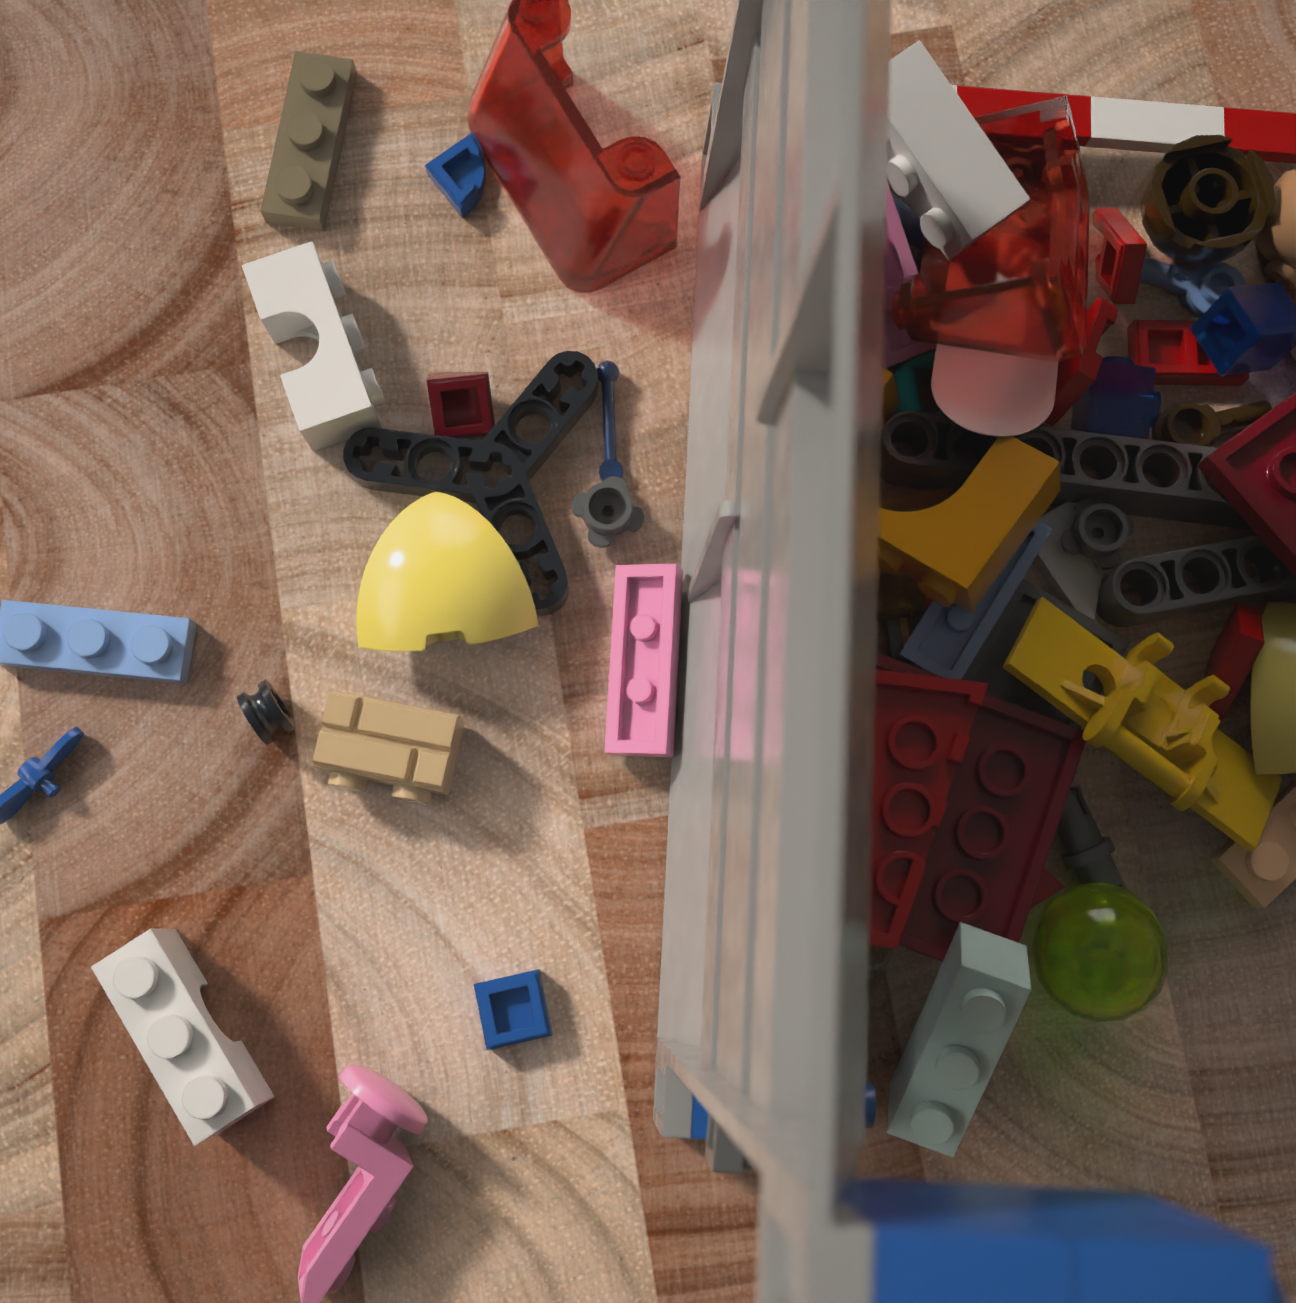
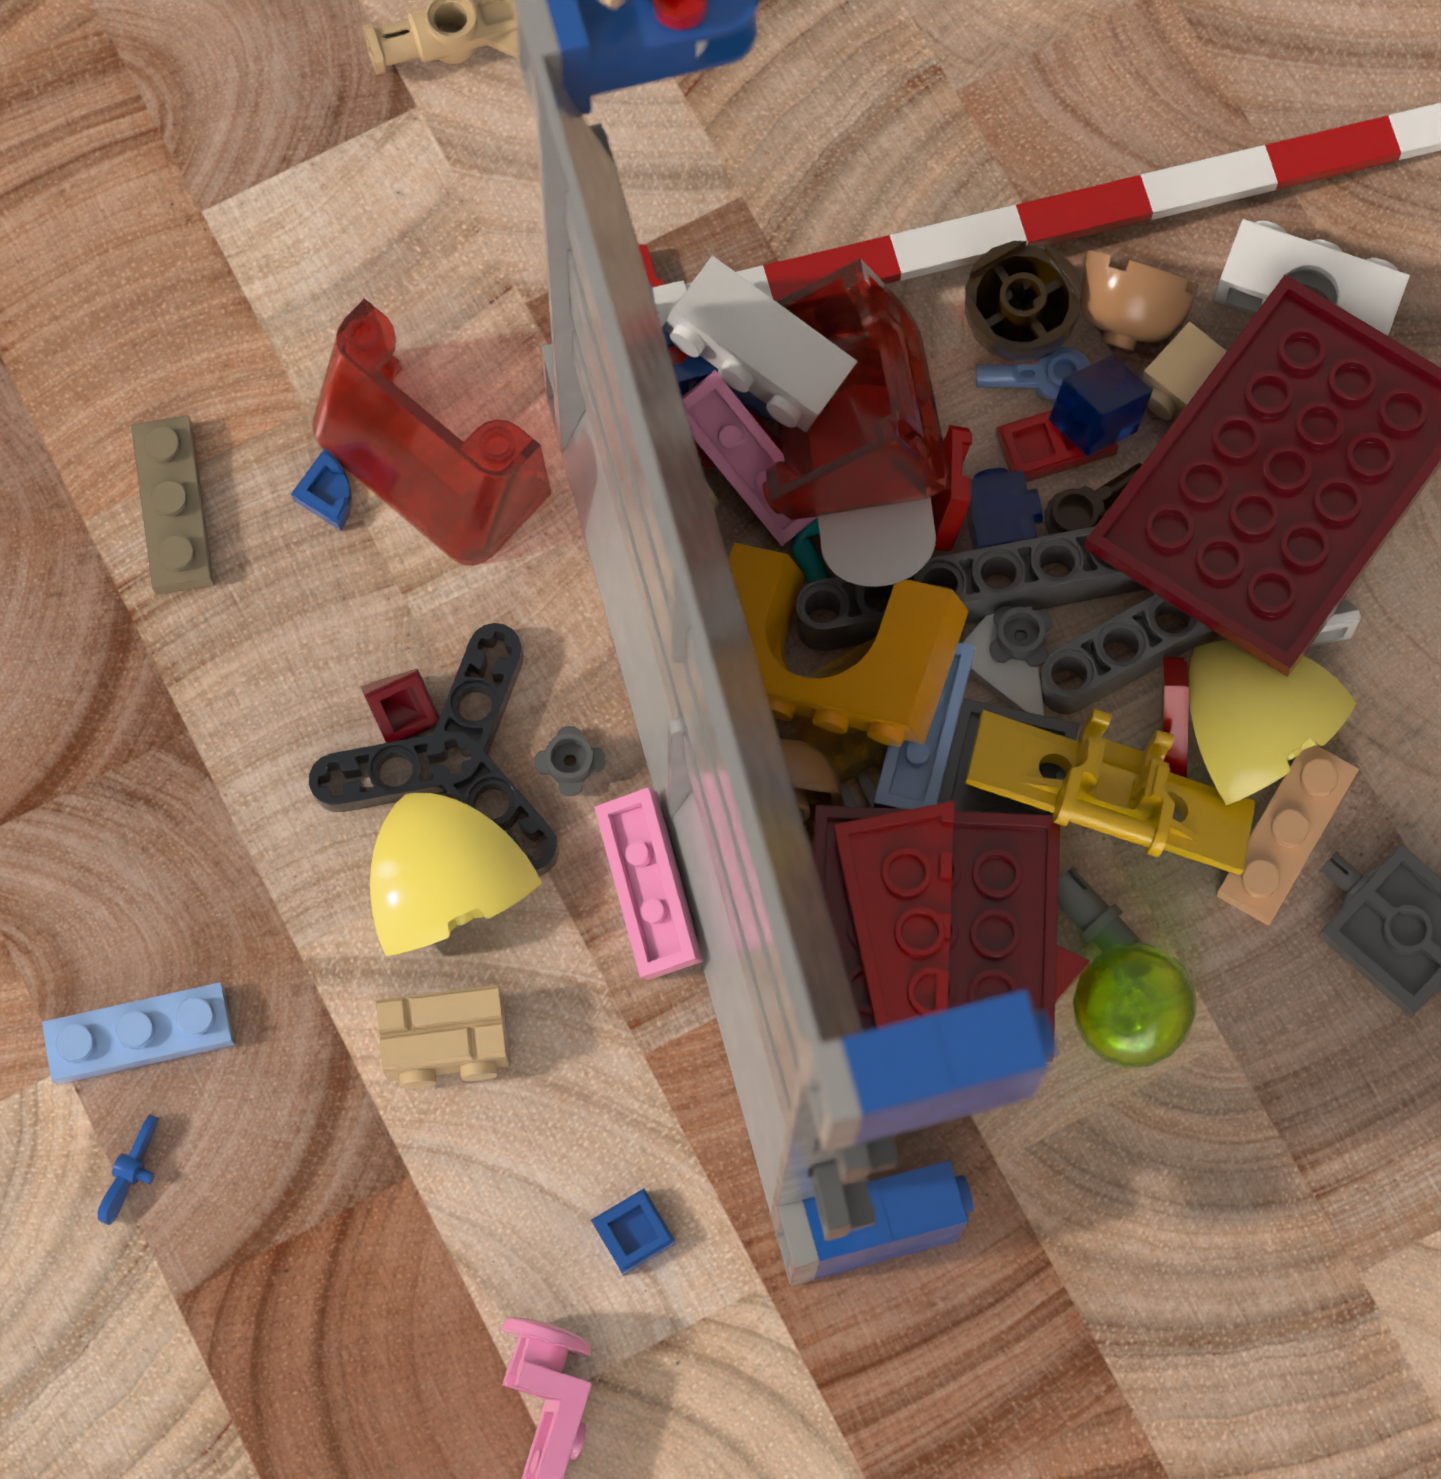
camera: 10 degrees left, 5 degrees down
white arch [91,929,275,1146] -> none
black bush [237,679,296,745] -> none
white arch [242,241,385,451] -> none
dark blue hinge [596,360,623,482] -> none
light aqua brick [887,922,1031,1157] -> none
red tile [1093,208,1147,304] -> none

